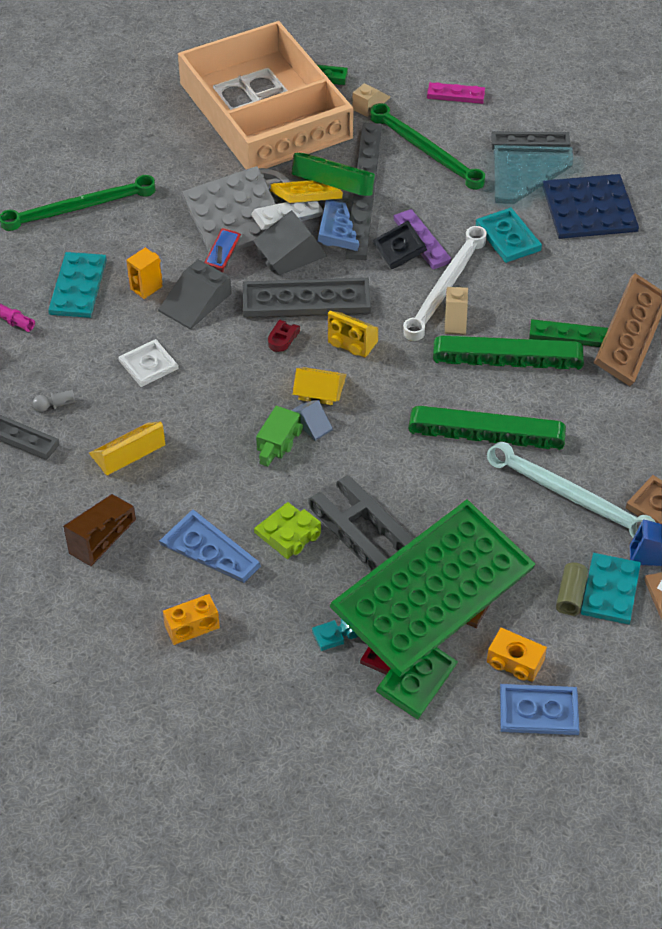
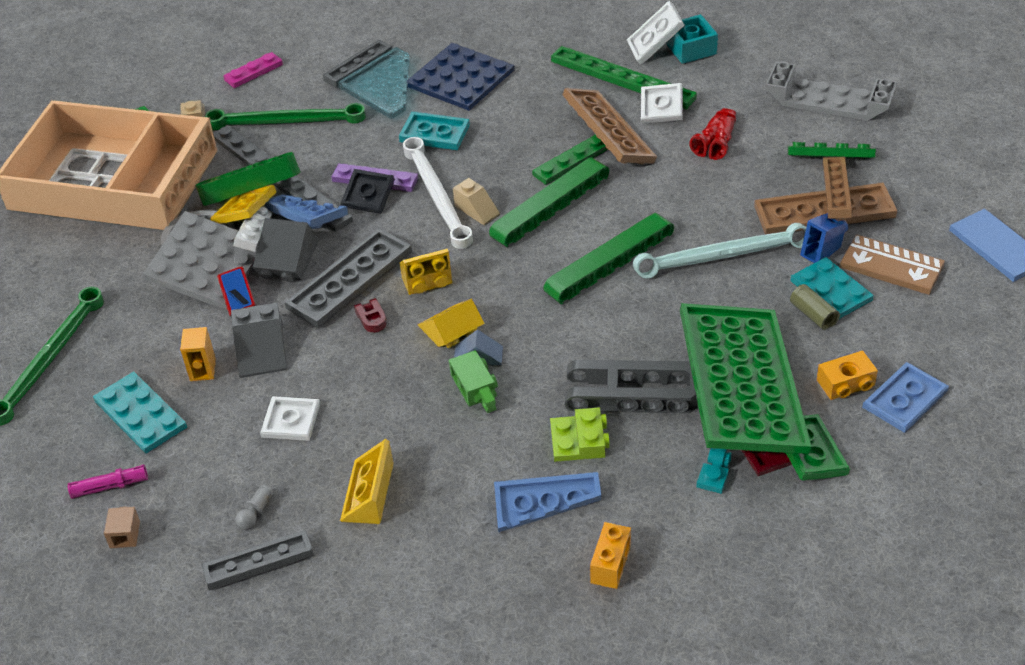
camera: 45 degrees left, 5 degrees down
reddish brown wedge [63,494,136,567] -> none

